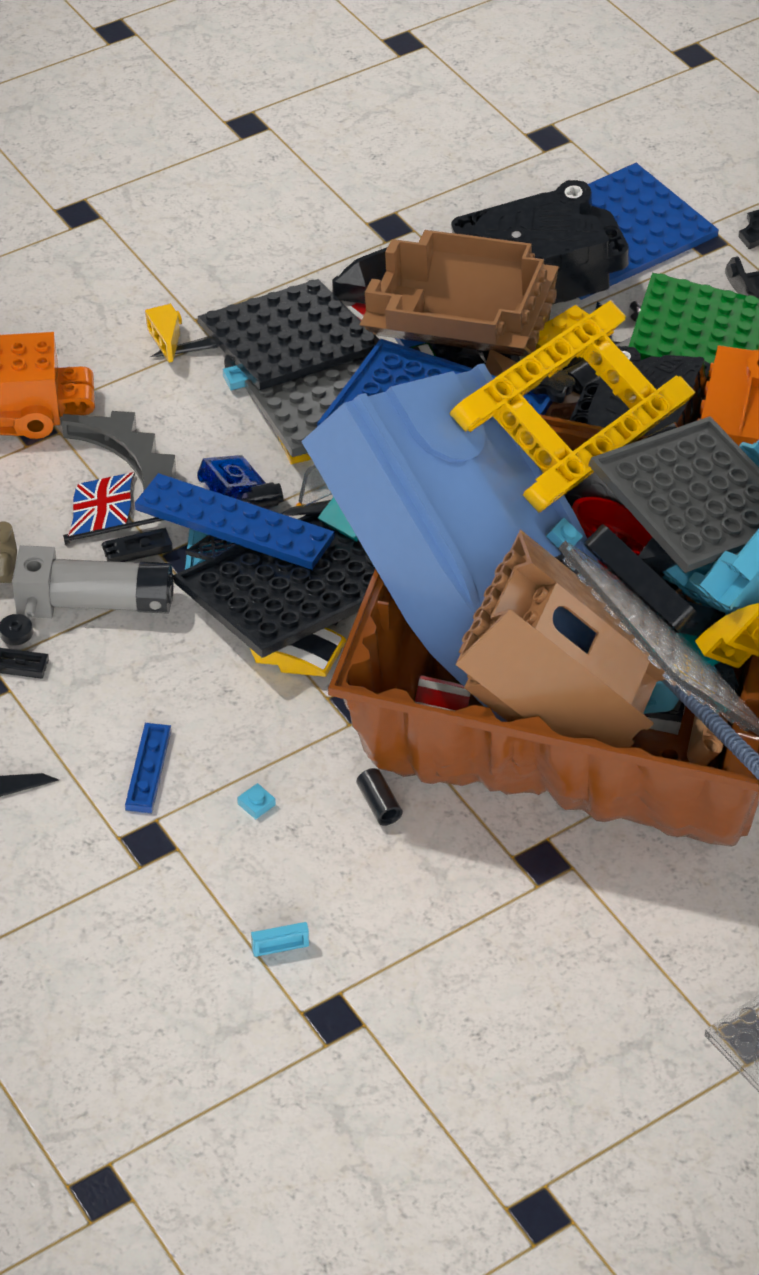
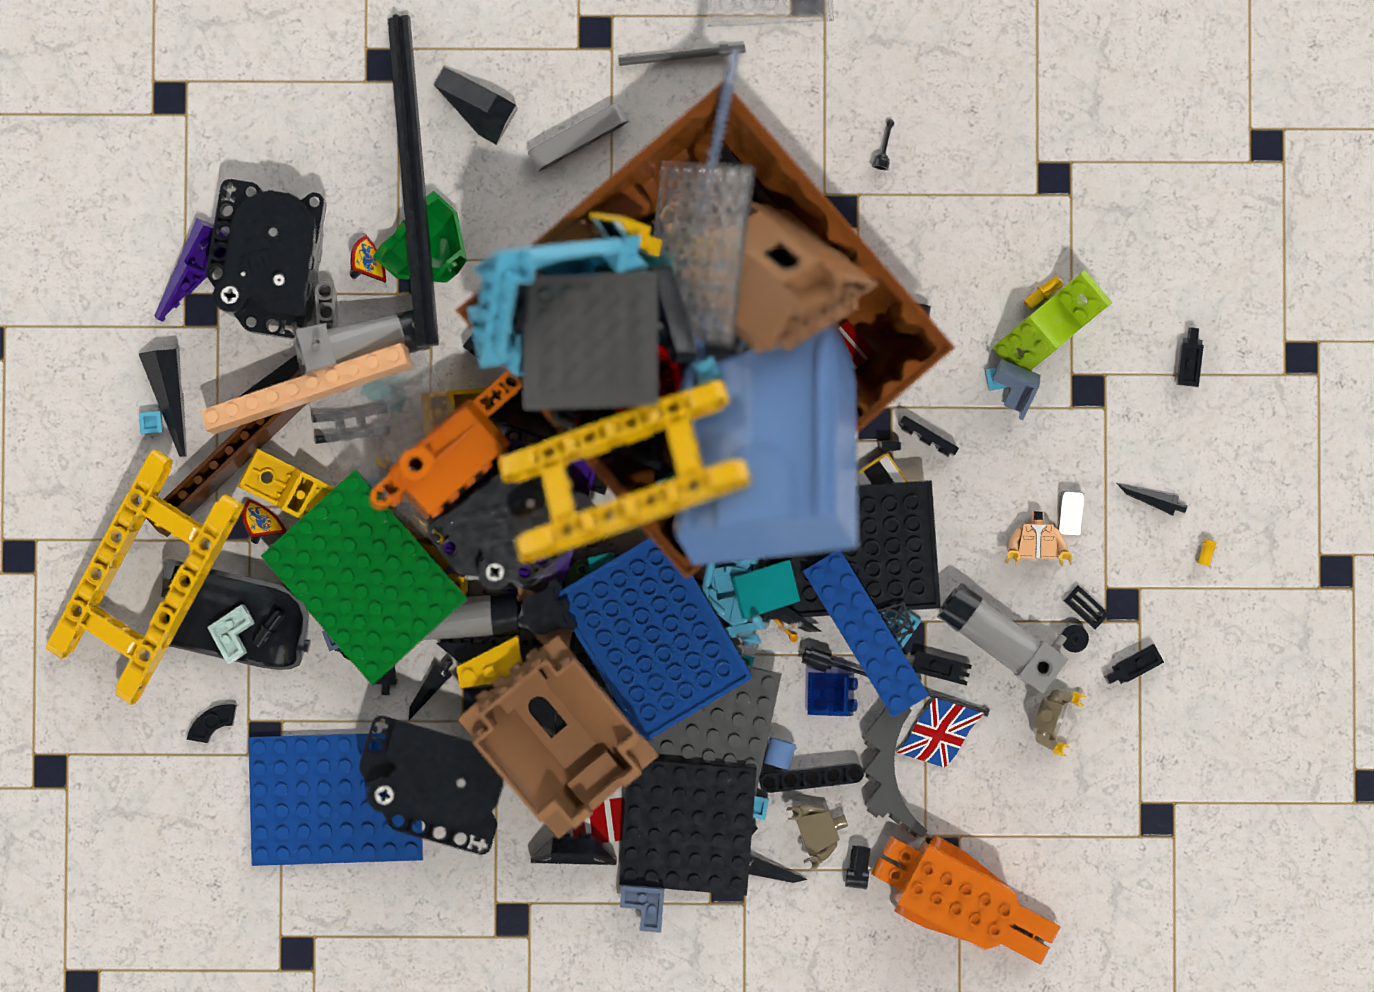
camera: 145 degrees left, 40 degrees up
blue tile [125,723,171,813] -> none
yellow slope [145,303,182,363] -> none
medium azure tile [251,922,309,957] -> none
none -> sand blue panel [620,884,665,933]
none -> black beam [759,763,864,793]
none -> medium blue piece [763,737,797,770]
none -> dark tan torso [786,803,848,871]
none -> black piece [845,845,871,890]
none -> black hinge [872,119,895,171]
none -> black tile [878,442,901,451]
none -> black plate [898,415,959,457]
none -> lime bracket [992,270,1113,371]
none -> sand blue panel [992,359,1041,420]
none -> light nougat torso [1005,511,1072,566]
none -> yellow axle [1023,276,1063,311]
none -> slope [1059,491,1084,536]
none -> black hinge [1176,327,1204,387]

